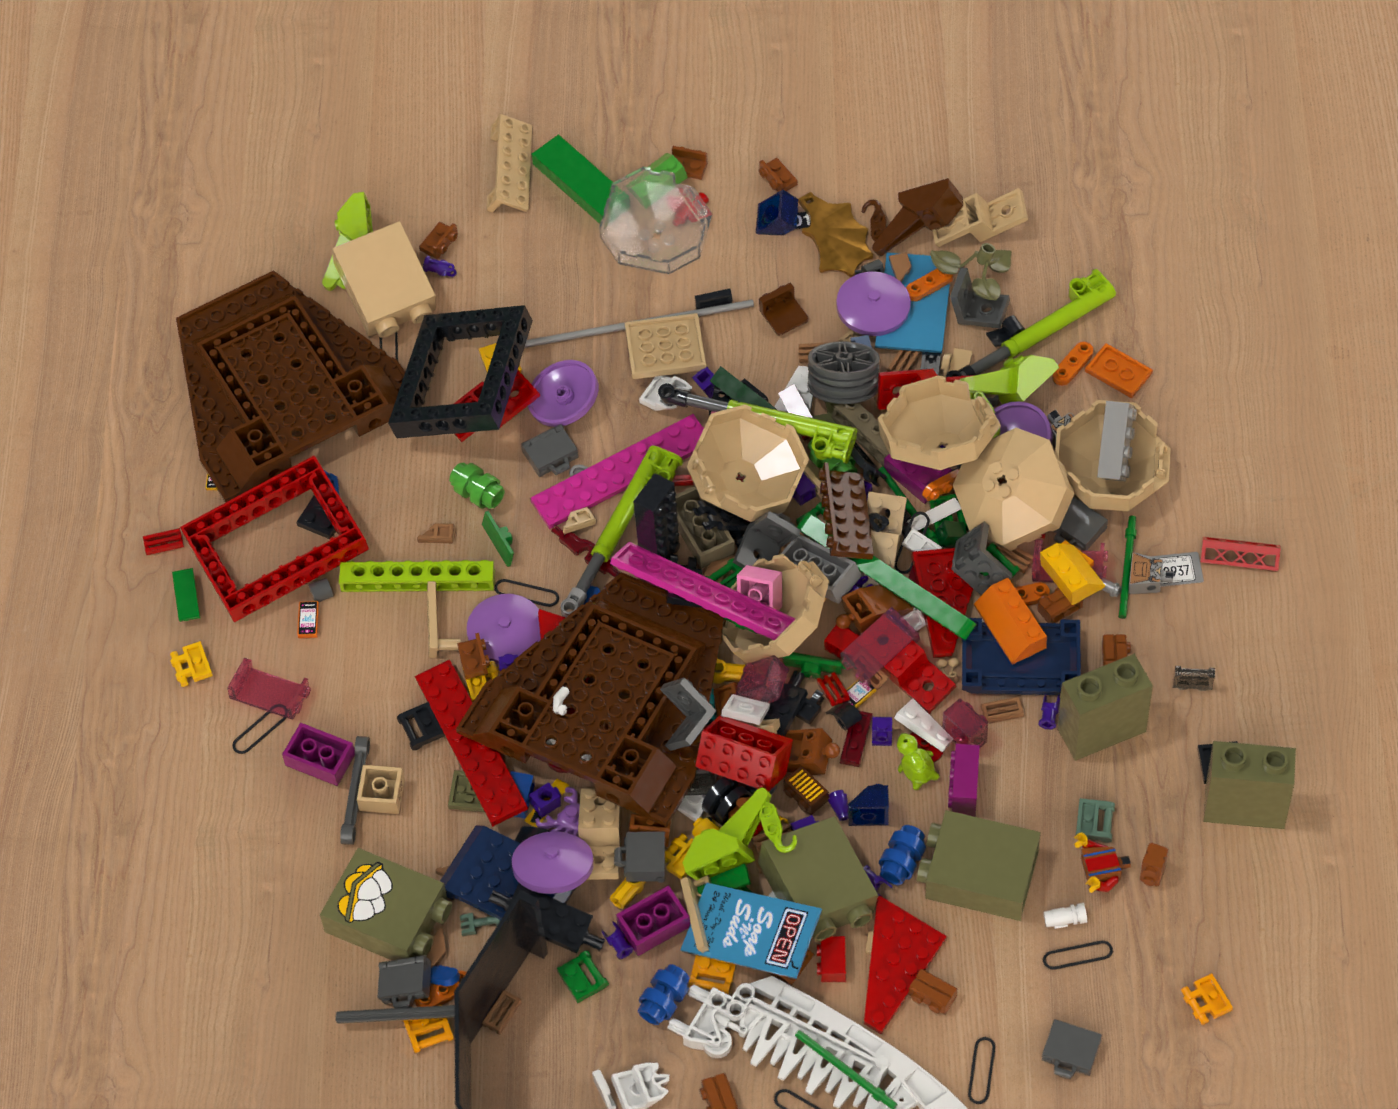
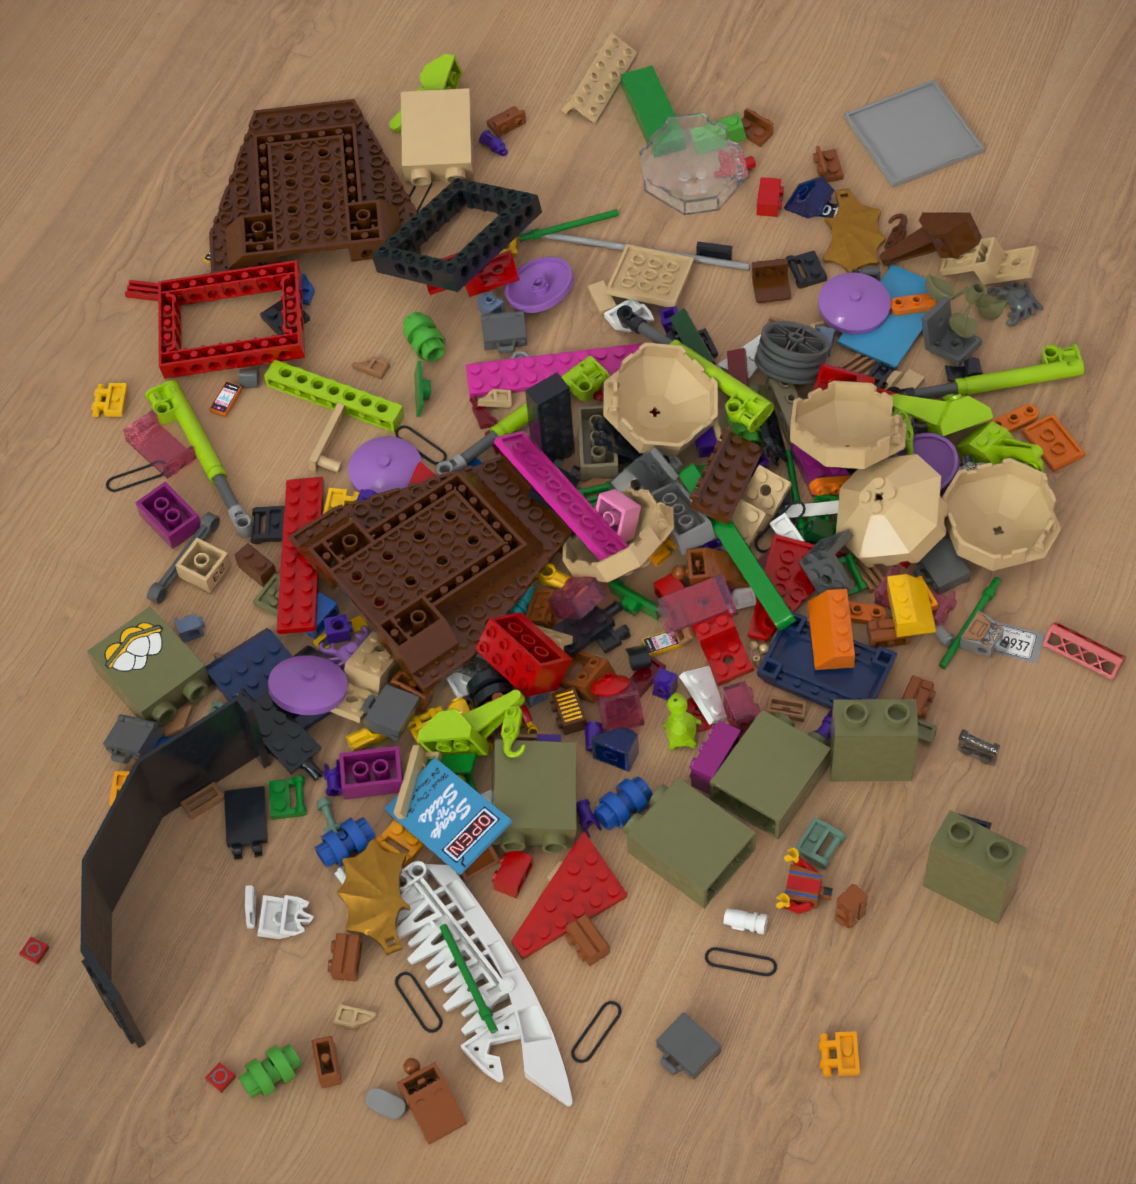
camera: 25 degrees right, 0 degrees up
green piece [172,568,200,622] -> none
dark grey axle [336,1005,455,1024] -> none
dark orange bracket [457,633,490,679] -> none
white arm [553,687,569,716] -> none
dark grey bracket [660,678,716,751] -> none
white tile [721,694,770,725] -> none
red tile [817,672,850,706] -> none
black hinge [869,513,889,532] -> none
medium nougat tile [889,252,911,283] -> none
light grey brick [1097,401,1137,482] -> none
none -> lime piece [145,380,253,538]
none -> sand blue brick [174,614,205,643]
none -> black tile [224,786,268,860]
none -> reddish brown brick [234,543,277,587]
none -> sand green hinge [316,797,342,833]
none -> pearl gold animal [337,840,411,956]
none -> sand blue brick [477,291,505,317]
none -> green bar [519,209,619,242]
none -> tan tile [587,280,616,315]
none -> red dish [590,673,630,696]
none -> clear pink brick [596,680,645,734]
none -> olive brick [710,710,831,839]
none -> red brick [757,177,784,217]
none -> black plate [786,251,827,289]
none -> light grey tile [844,79,985,188]
none -> lime slope [955,421,1044,473]
none -> dark grey animal [987,282,1043,326]

